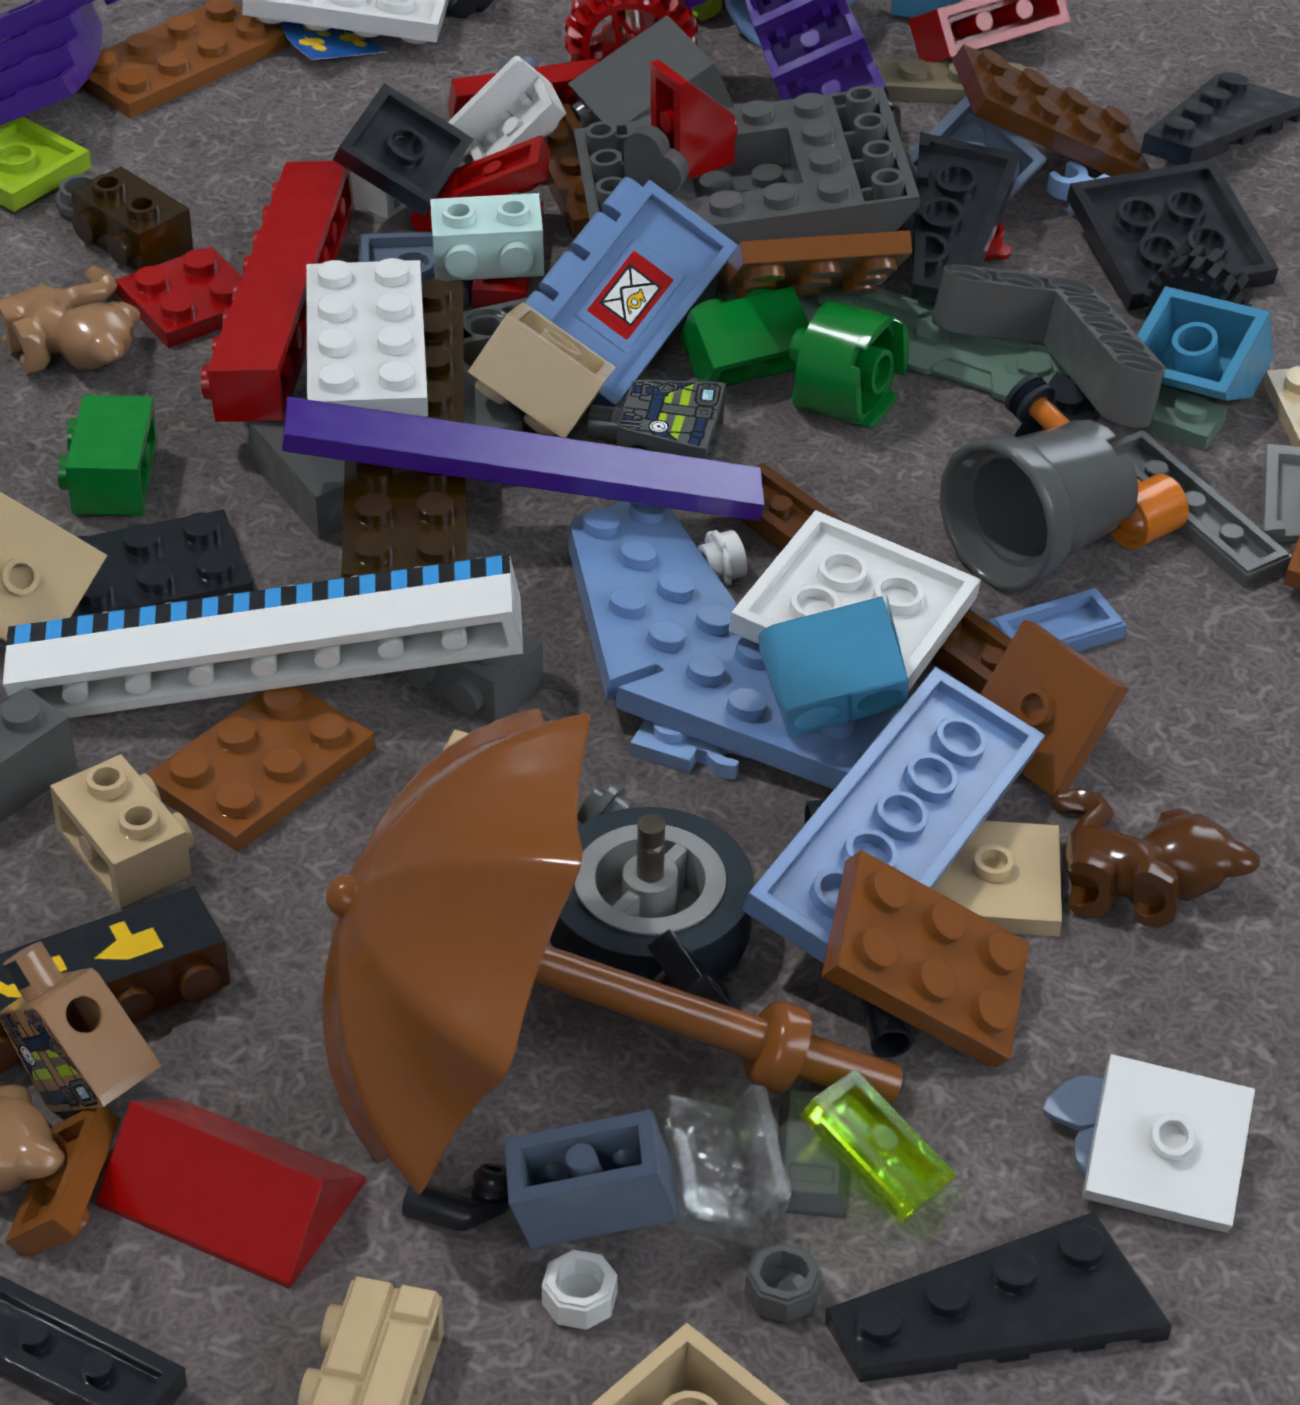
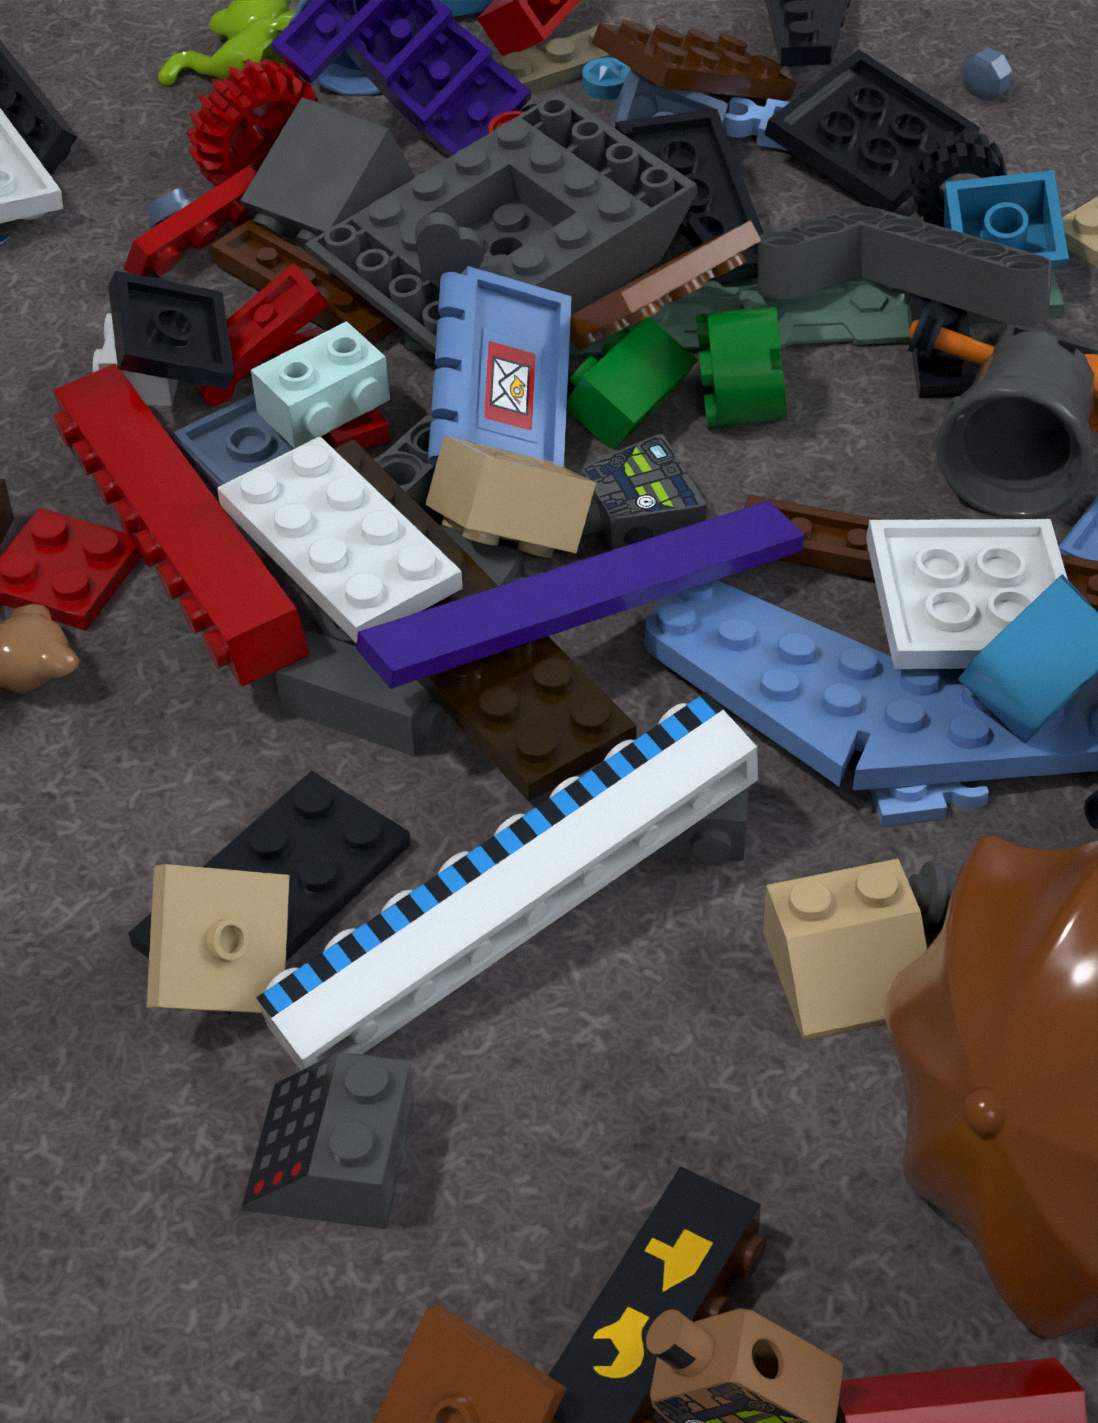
camera: 30 degrees left, 5 degrees up
tan brick [50,754,195,908] -> none
green brick [58,395,158,516] -> none
dark orange plate [147,686,376,852] -> none
white bracket [448,56,566,161] -> none
red slope [650,59,738,179] -> none
white plate [698,530,748,587] -> none

